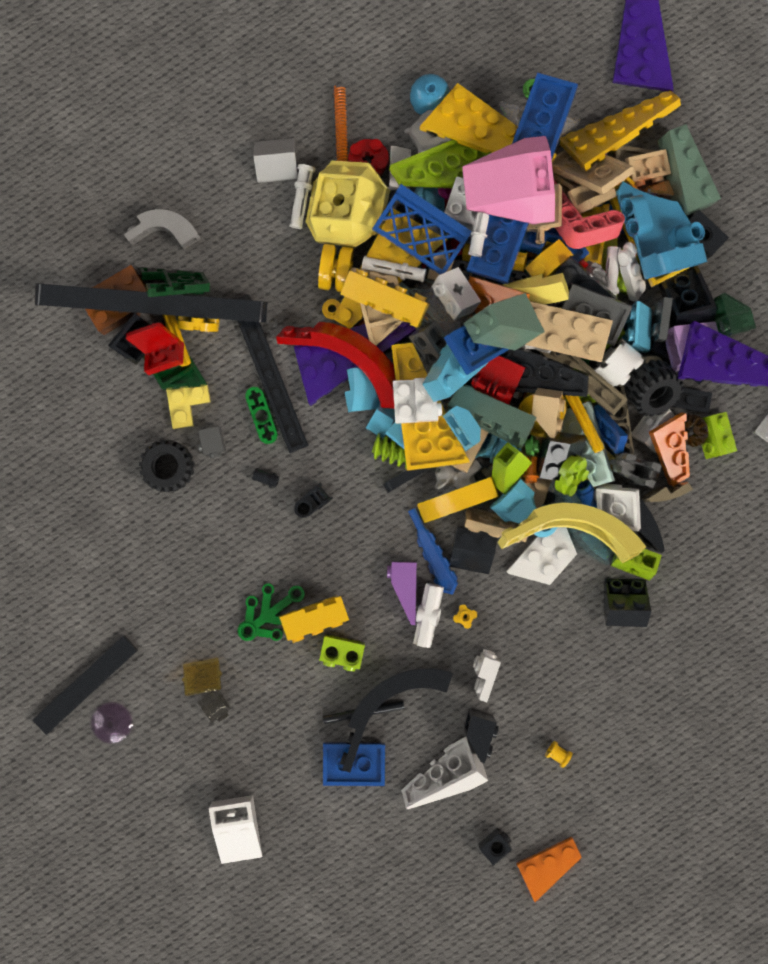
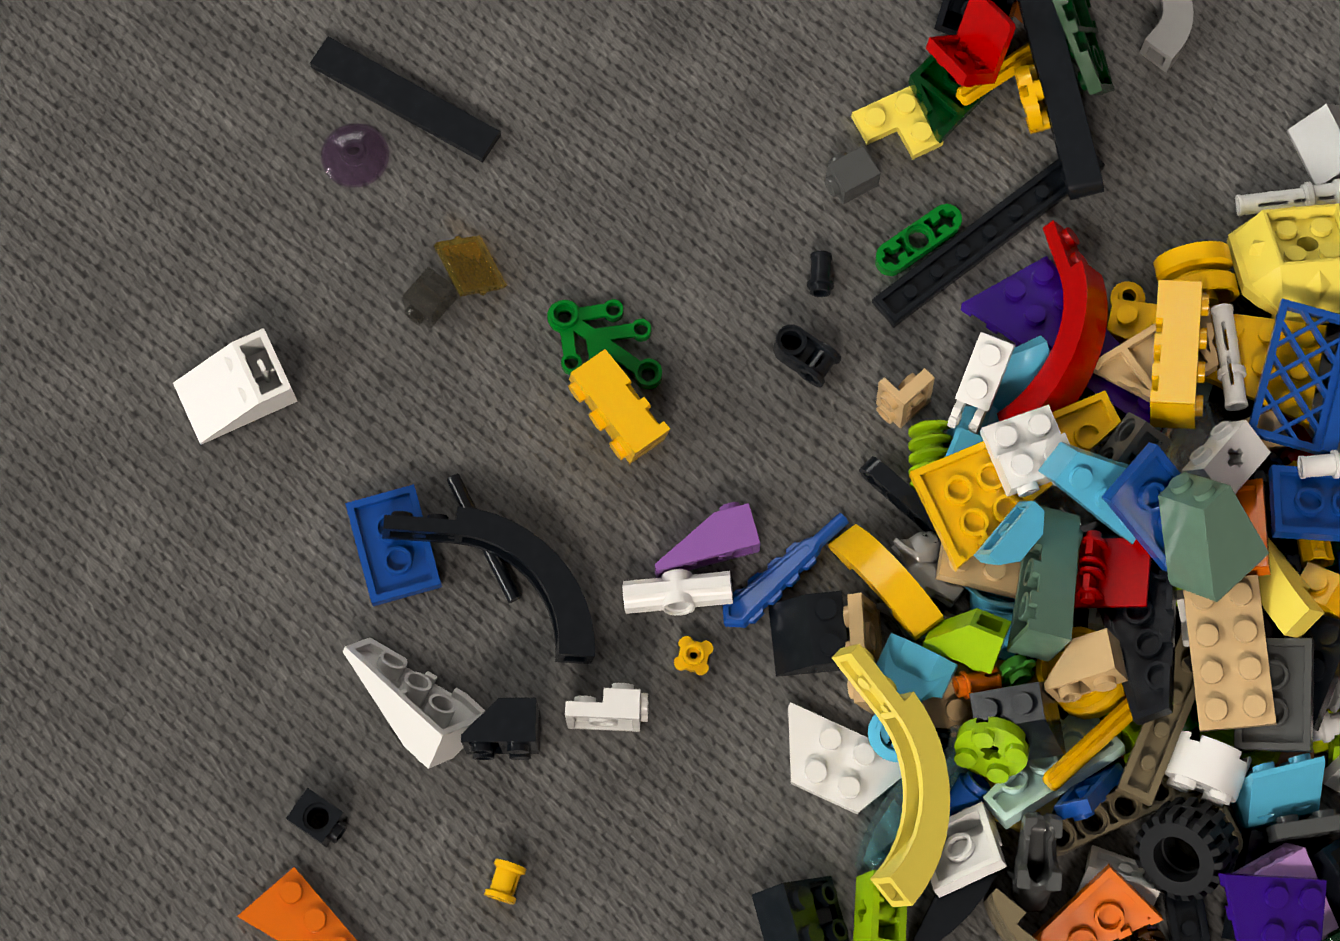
camera: 75 degrees right, 15 degrees down
black tyre [139,440,195,492] -> none
lime brick [319,634,365,672] -> none
none -> tan bracket [876,368,935,429]
none -> white hinge [947,332,1015,434]

